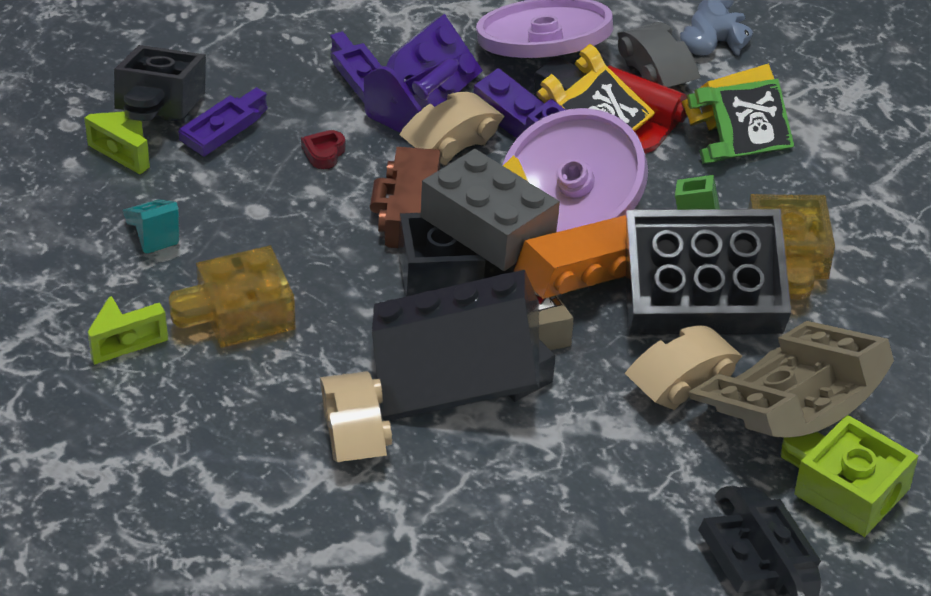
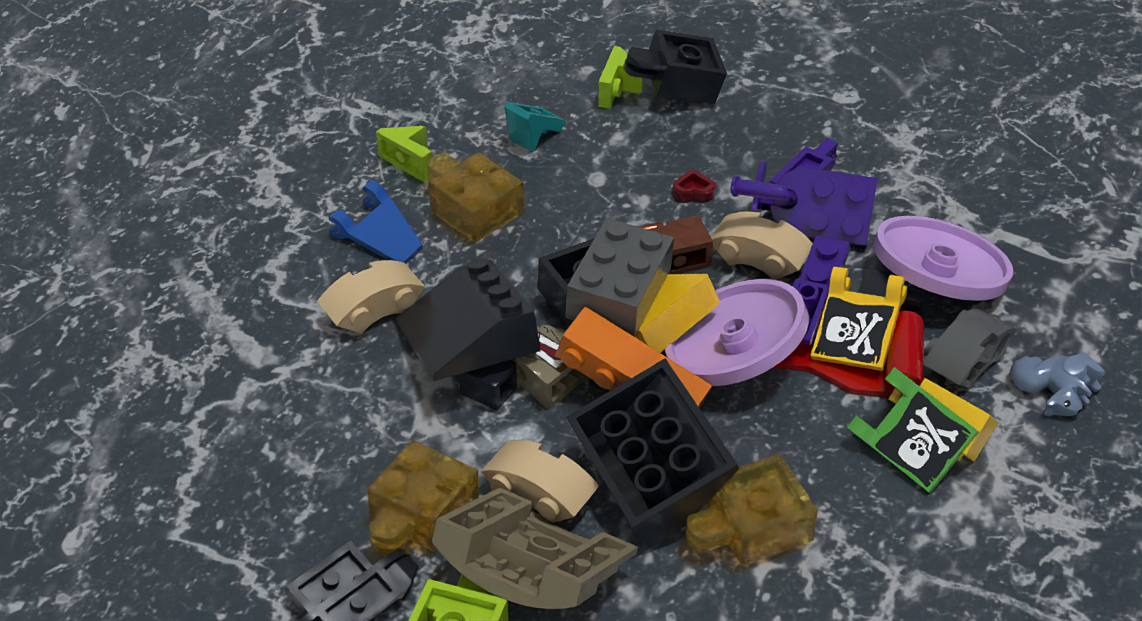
camera: 70 degrees right, 0 degrees up
dark purple hinge [178,87,268,157] -> none
bright green brick [675,175,720,210] -> none
none -> blue flag [329,180,423,264]
none -> clear yellow brick [367,440,479,555]

